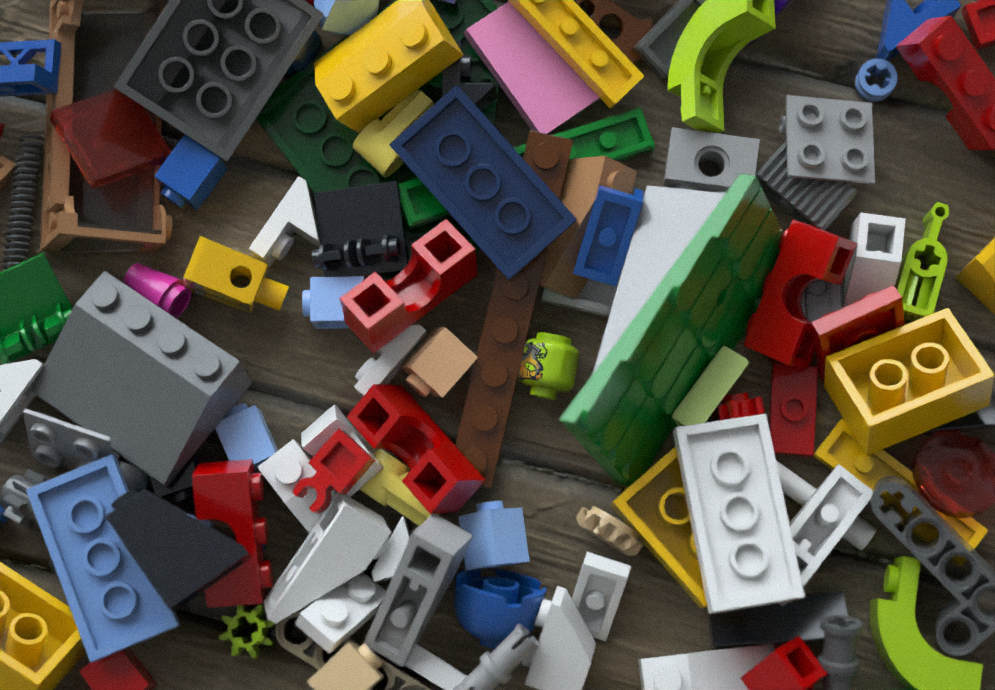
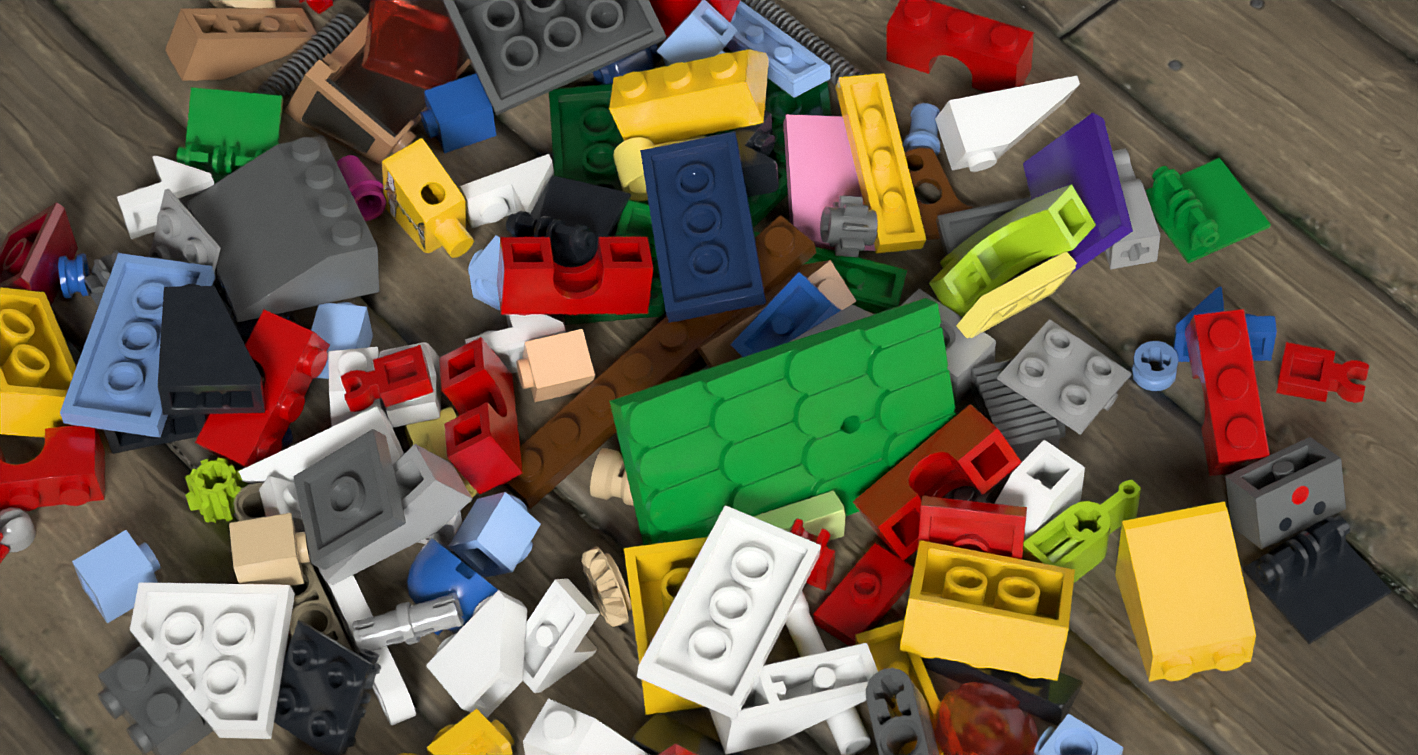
camera: 30 degrees right, 25 degrees down
none -> dark grey plate [293,429,406,570]
none -> tan wheel [590,448,634,507]
none -> dark grey gear [820,195,878,257]
none -> light yellow tile [956,252,1077,339]

